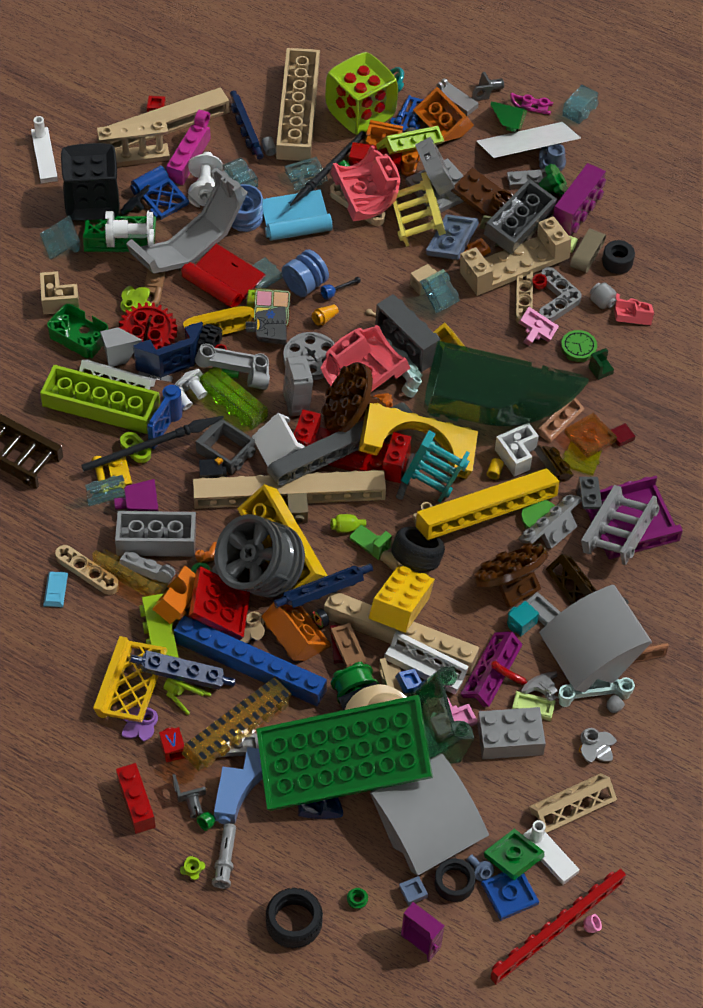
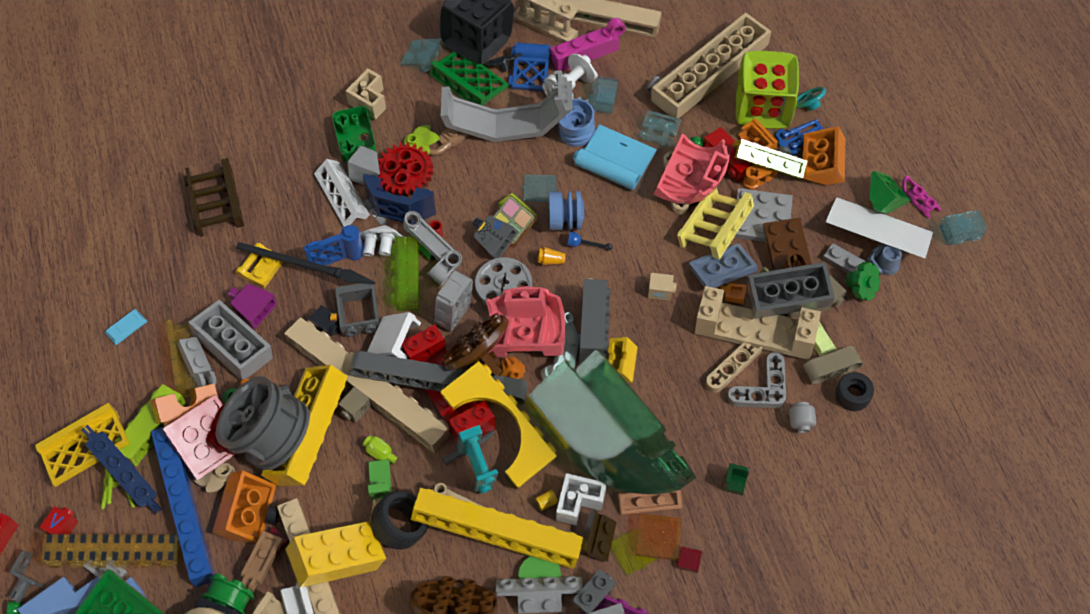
camera: 45 degrees right, 5 degrees up
lime brick [40,365,160,434] -> none
tan beam [55,545,119,595] -> none
clear light blue plate [85,475,125,506] -> none
white piece [105,211,154,247] -> none
lime plate [120,432,151,463] -> none
medium lavender plate [122,707,158,742] -> none
red door [181,243,266,308] -> none
yellow brick [183,306,254,335] -> none
black tyre [196,324,222,352] -> none
dark blue plate [230,90,264,159] -> none
dark blue plate [274,563,373,608] -> none
black piece [290,131,366,206] -> none
light grey axle [415,137,455,196] -> none
clear light blue brick [420,269,460,313] -> none
light grey hinge [434,78,479,116] -> none
dark grey bracket [471,72,504,100] -> none
bright pink hinge [518,307,559,346] -> none
red hinge [533,274,547,290] -> none
magenta brick [553,163,606,236] -> none
bright green tile [561,330,597,362] -> none
coral slope [614,293,654,325] -> none

